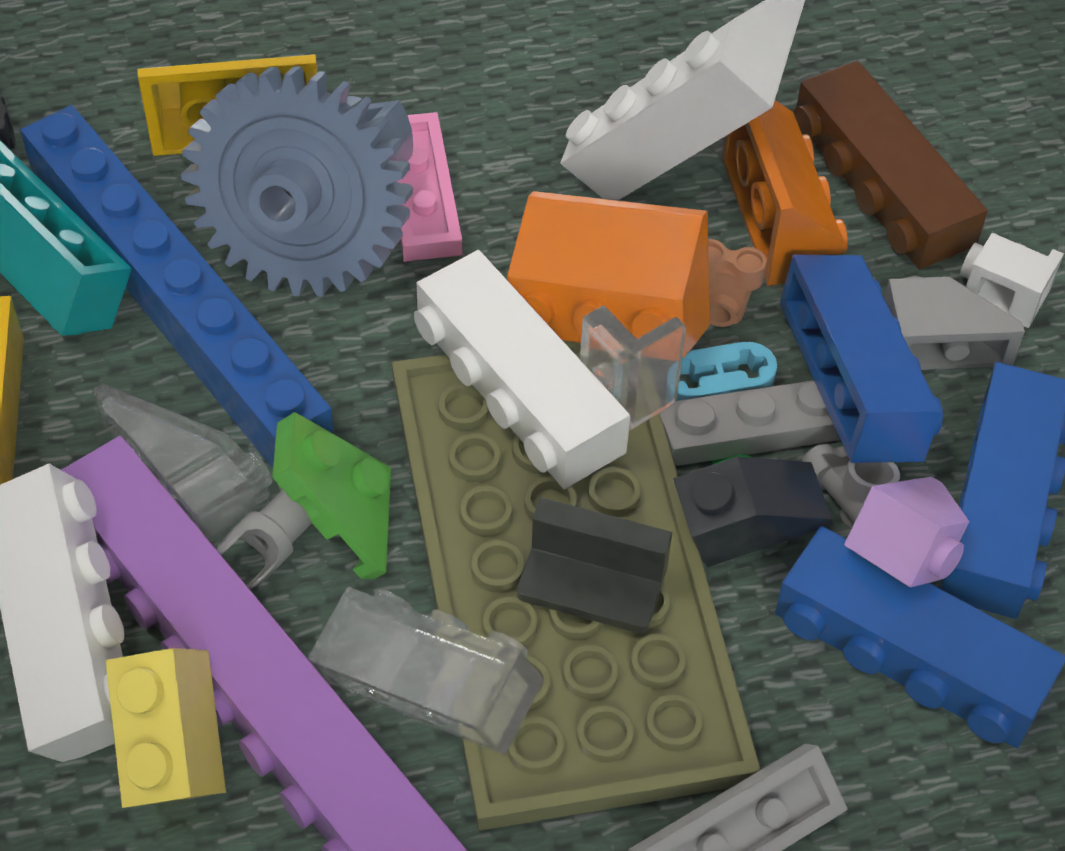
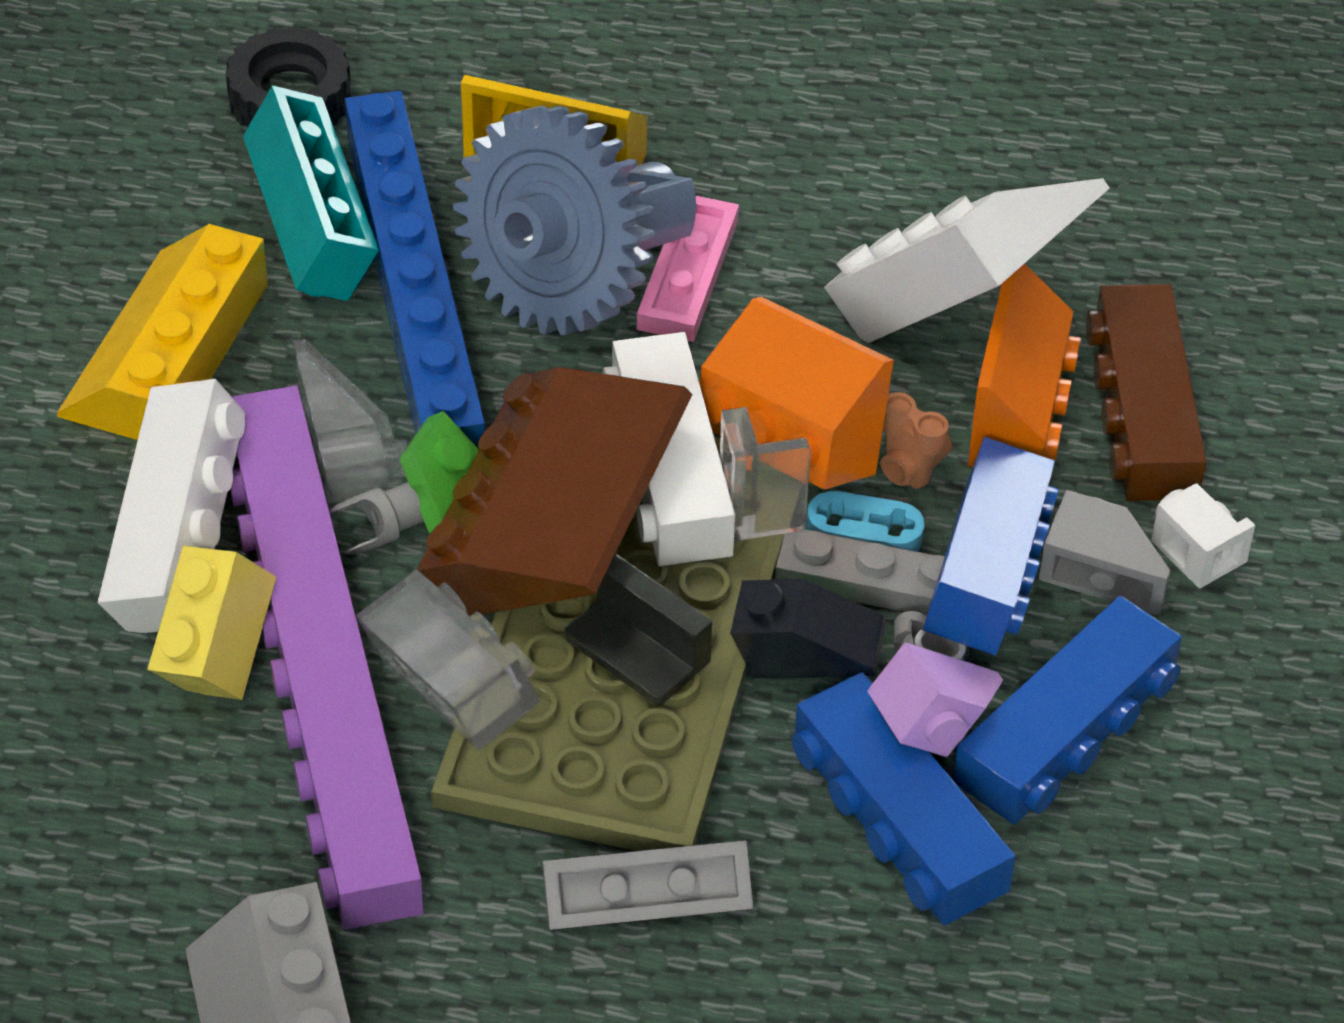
camera: 25 degrees right, 5 degrees down
none -> reddish brown slope [416,367,693,618]

